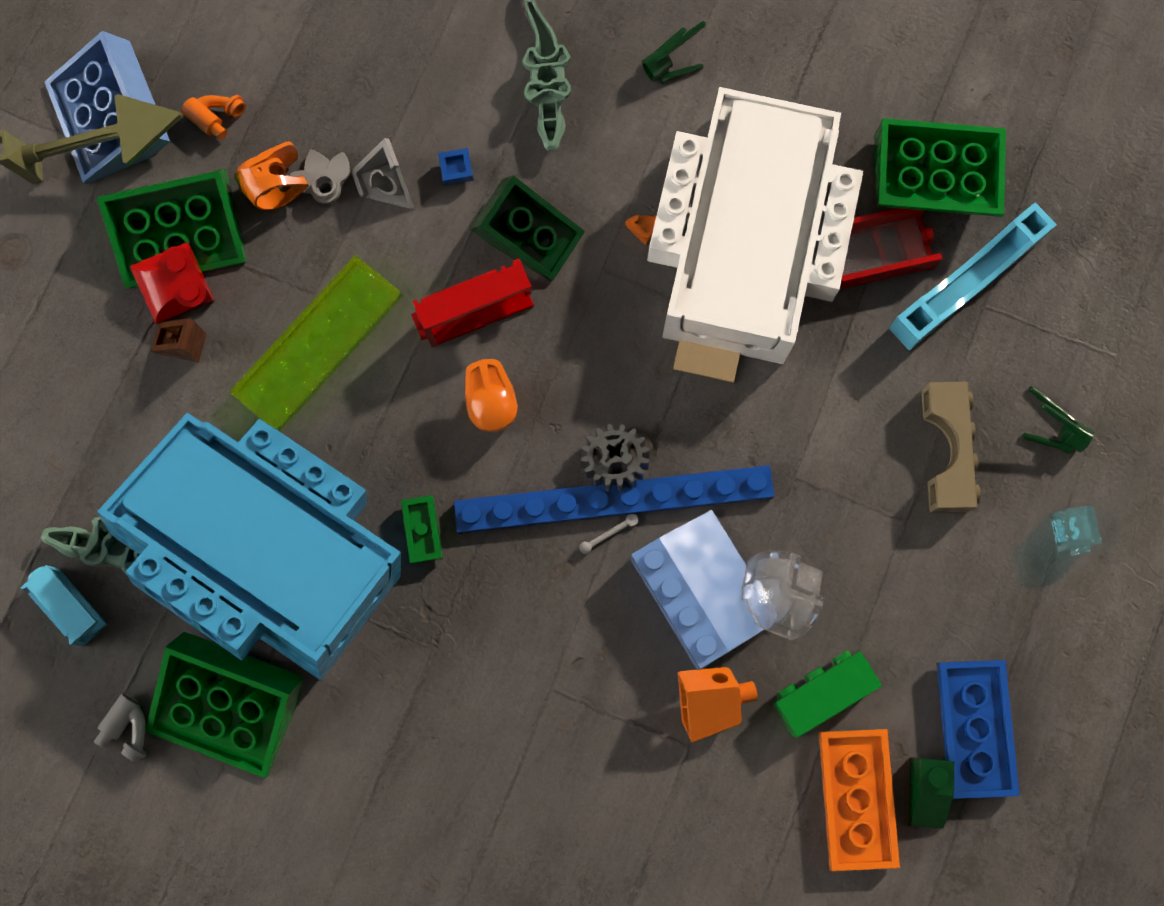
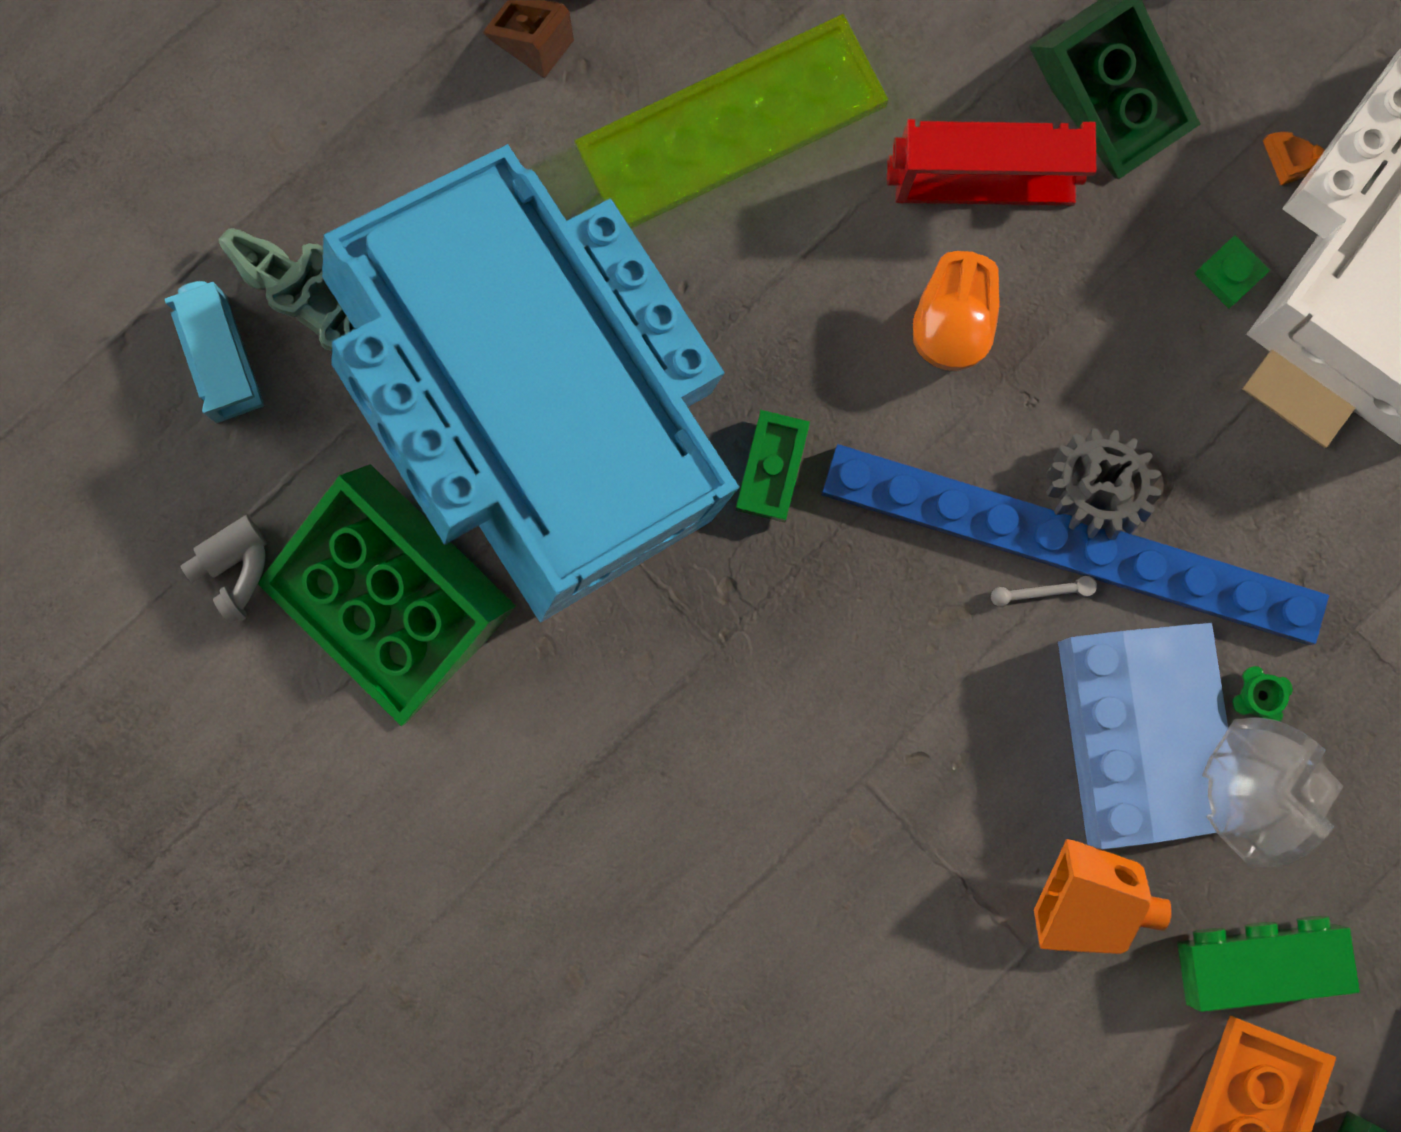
camera: 20 degrees right, 5 degrees up
none -> green plate [1194,235,1270,309]
none -> green plate [1233,666,1293,726]

